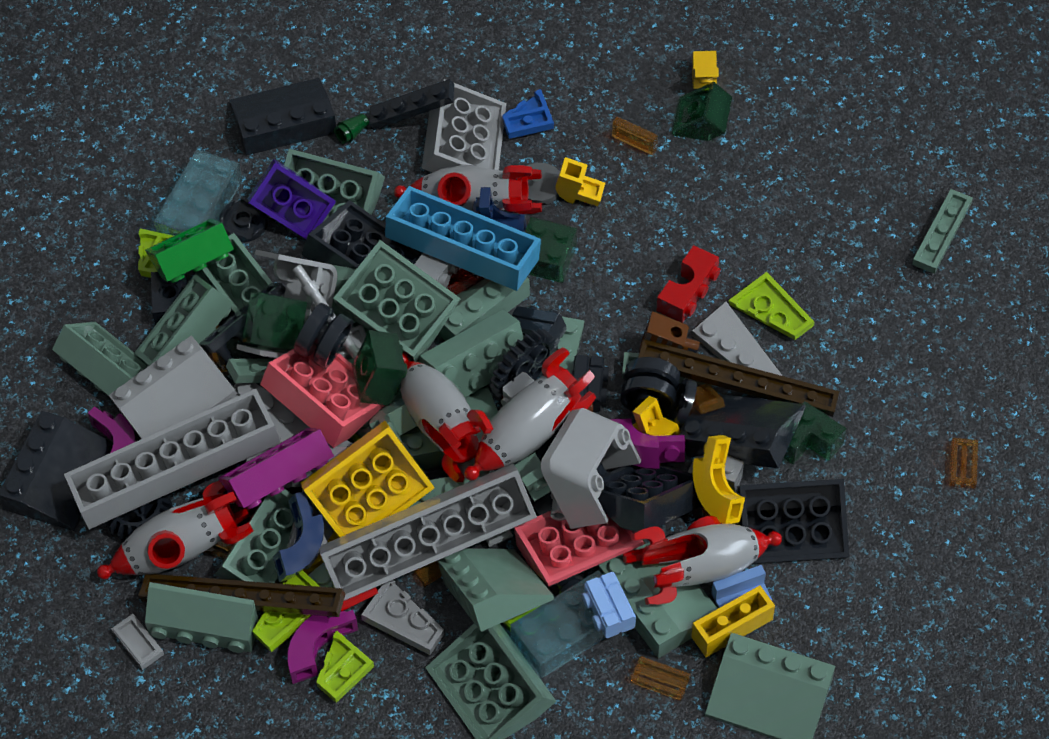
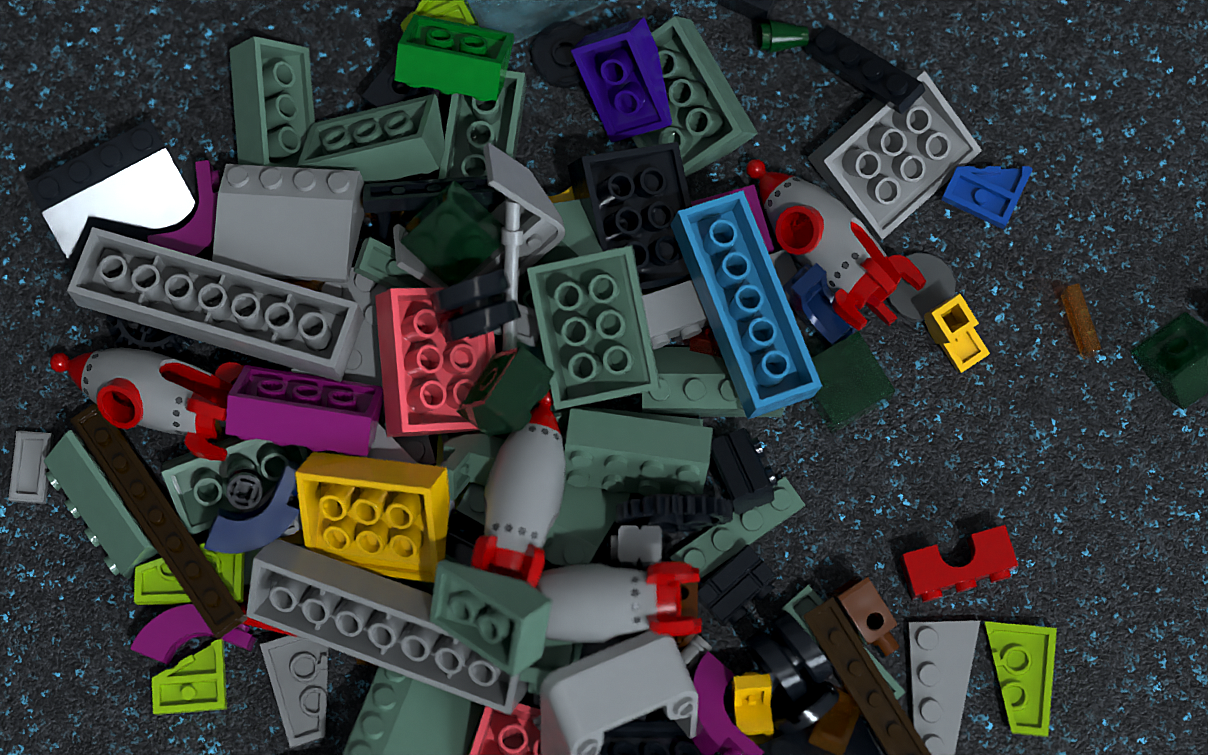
camera: 45 degrees right, 20 degrees up
none -> black wheel [226,467,263,510]
none -> sand green slope [429,560,552,677]

